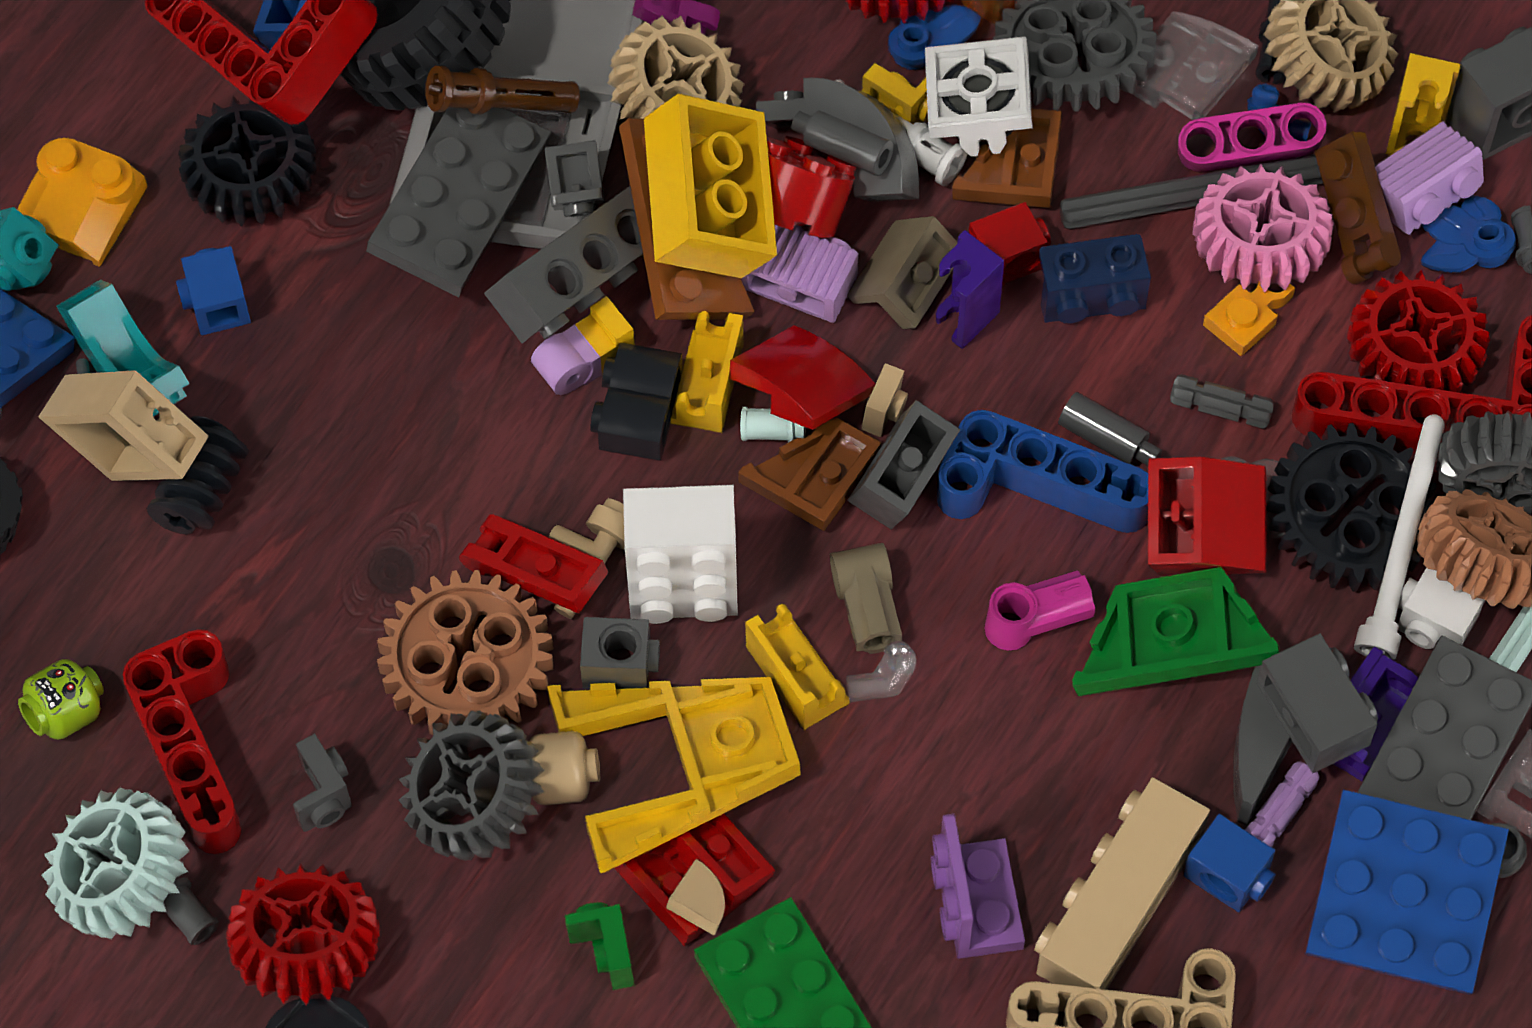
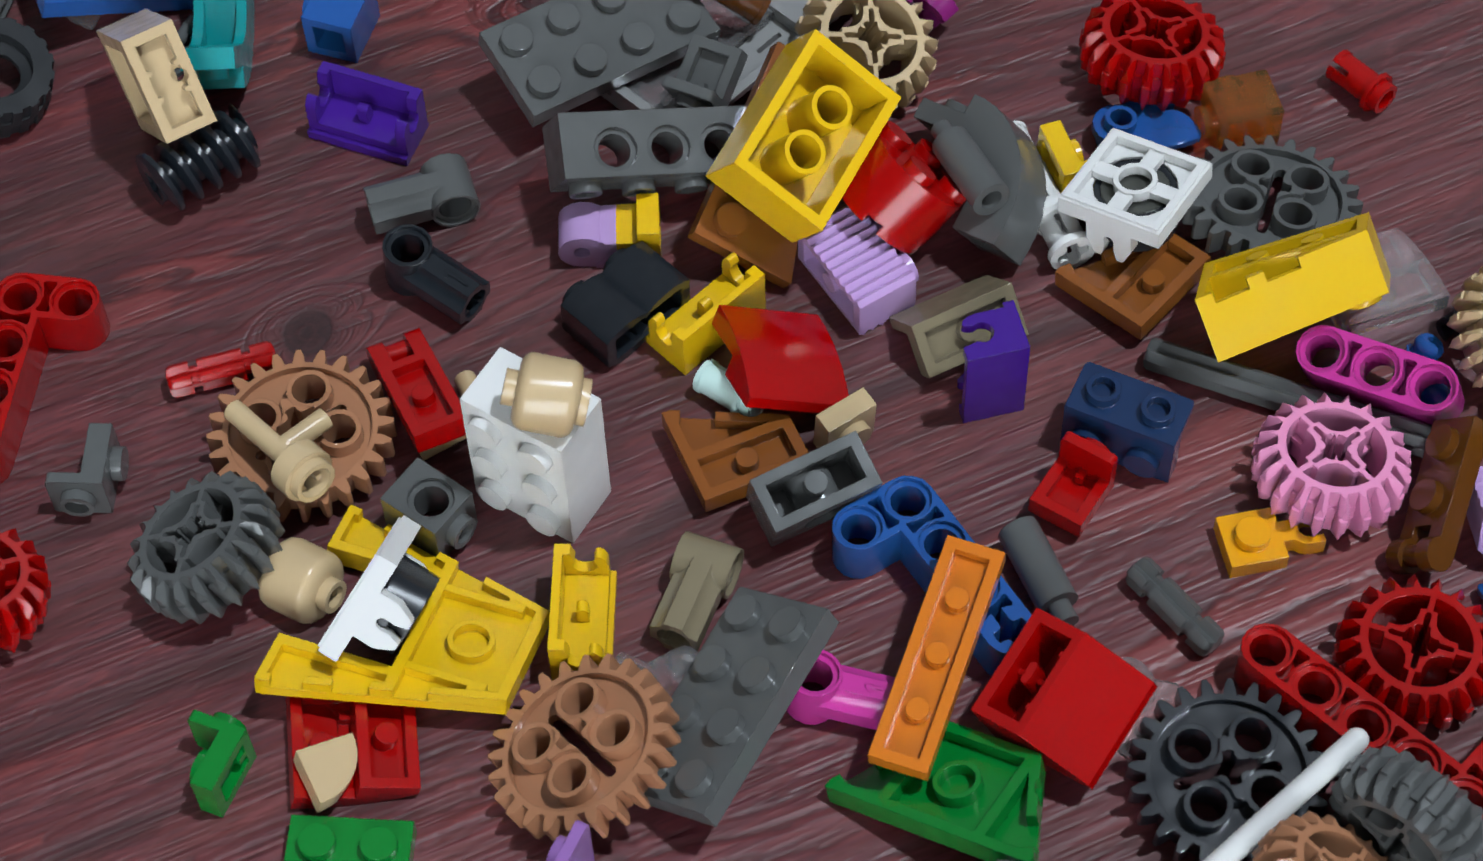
camera: 35 degrees right, 5 degrees down
red brick [969,202,1051,285] -> none
none -> red axle [165,341,276,398]
none -> tan piece [224,400,335,503]
none -> dark purple hinge [305,61,429,166]
none -> white piece [318,515,440,662]
none -> dark grey piece [363,153,481,235]
none -> black piece [382,224,490,325]
none -> nougat gear [488,653,681,842]
none -> tan head [500,352,593,438]
none -> dark grey plate [644,586,839,827]
none -> orange plate [868,535,1006,782]
none -> red bracket [1028,431,1118,537]
none -> yellow wedge [1195,212,1391,363]

